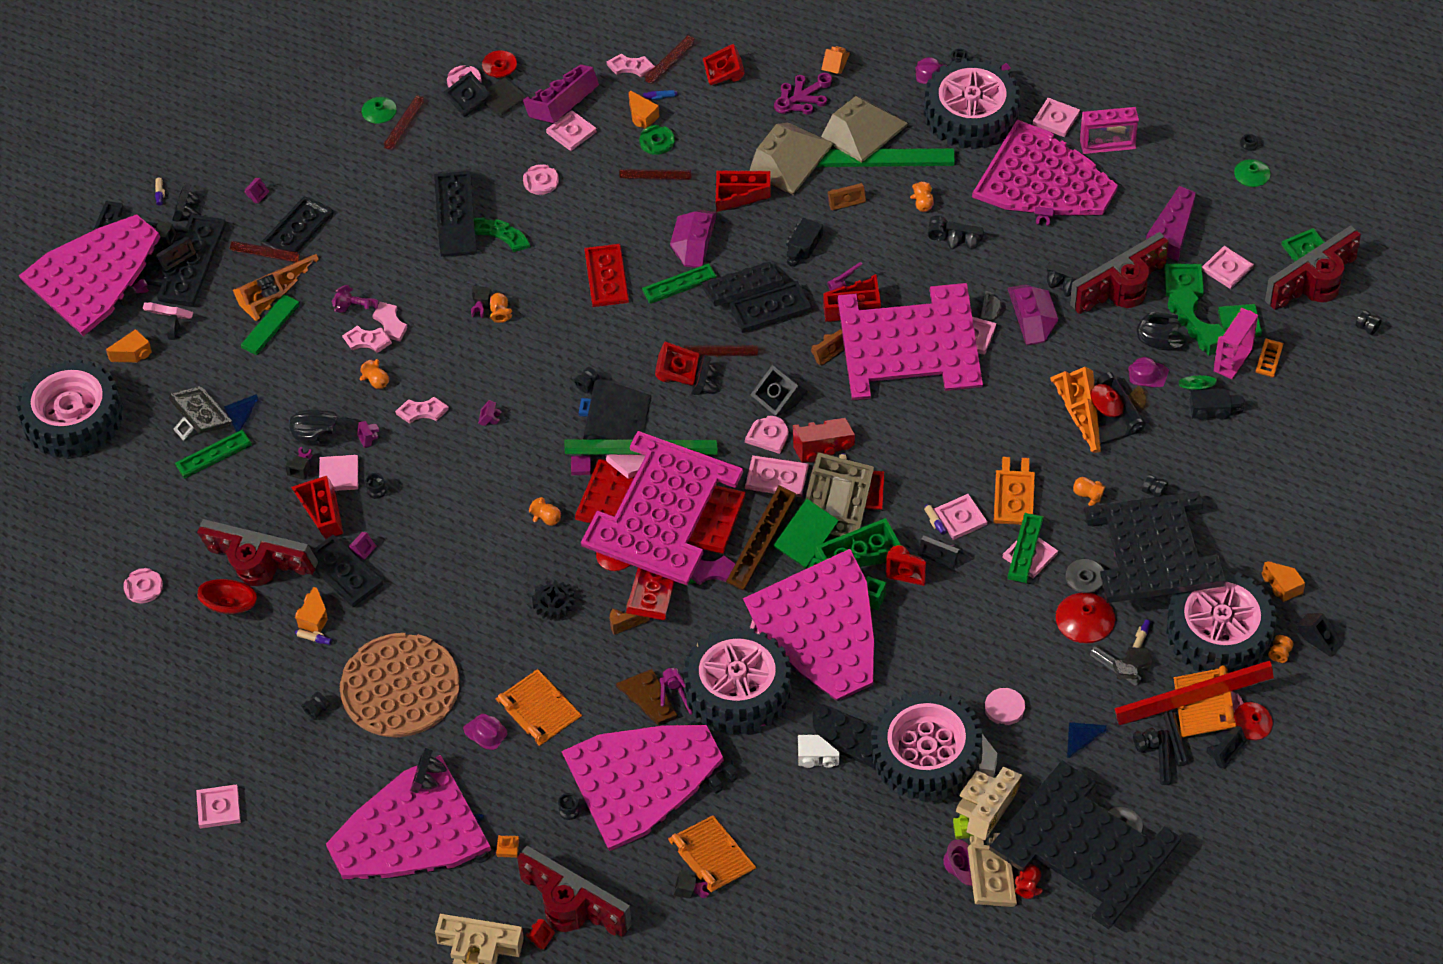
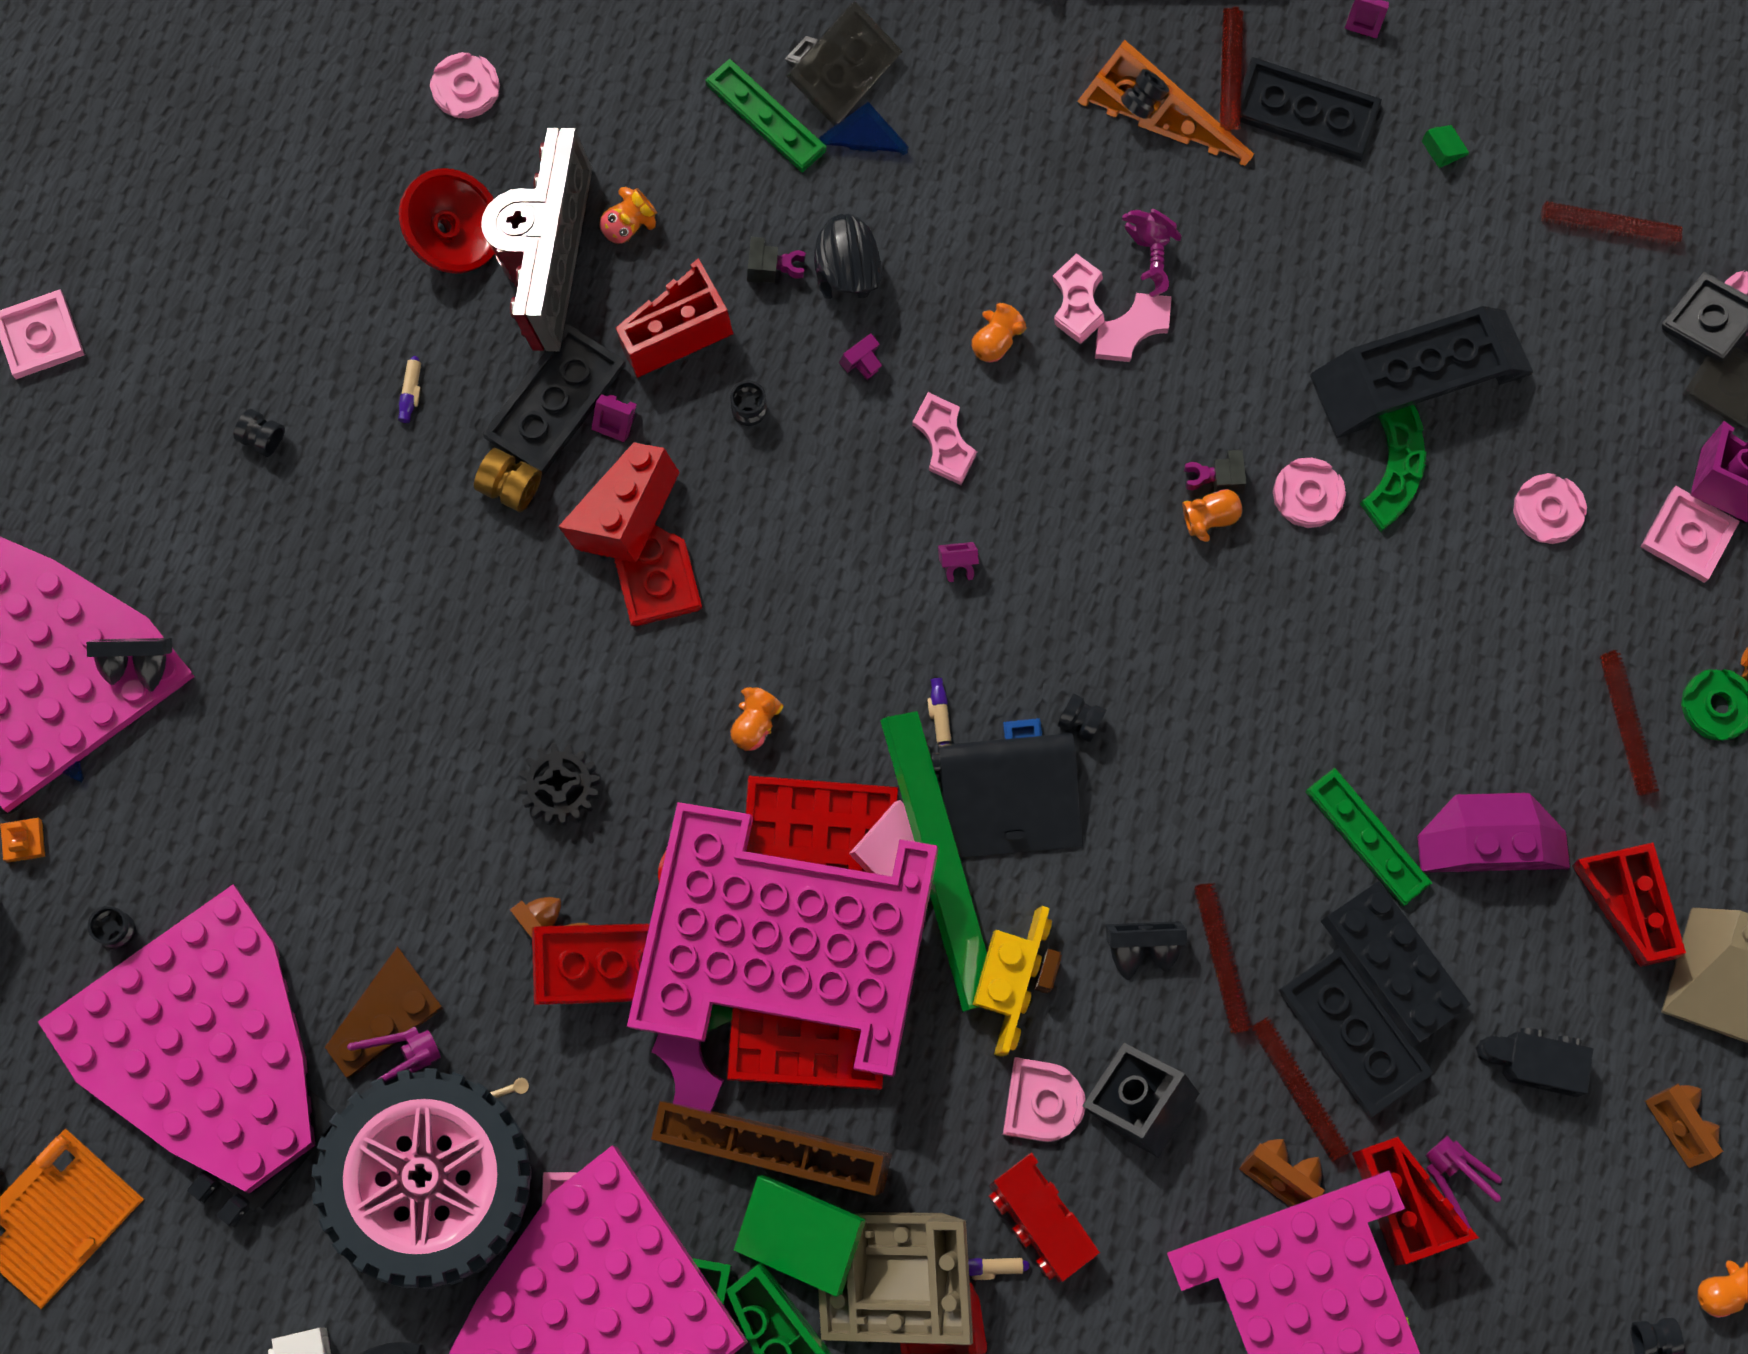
camera: 70 degrees right, 20 degrees up
green tile [241,295,299,355] -> none
orange slope [295,587,328,632] -> none
bright pink tile [319,455,358,491] -> none
nougat tile [340,633,460,737] -> none
green dish [362,97,397,124] -> none
magenta piece [463,714,508,750] -> none
orange window [495,669,582,746] -> none
magenta tile [571,456,591,475] -> none
red tile [584,244,629,307] -> none
red slope [655,341,699,385] -> none
bright pink tile [745,455,809,497] -> none
none -> pearl gold wheel [473,448,542,512]
none -> red wedge [558,442,680,562]
none -> animal [599,187,657,244]
none -> red tile [614,525,702,626]
none -> tan piece [928,678,951,745]
none -> yellow bracket [973,906,1052,1057]
none -> reddish brown tile [1035,949,1062,994]
none -> clear red axle [1252,1016,1351,1162]
none -> bright pink tile [1273,457,1346,528]
none -> green slope [1422,125,1469,168]

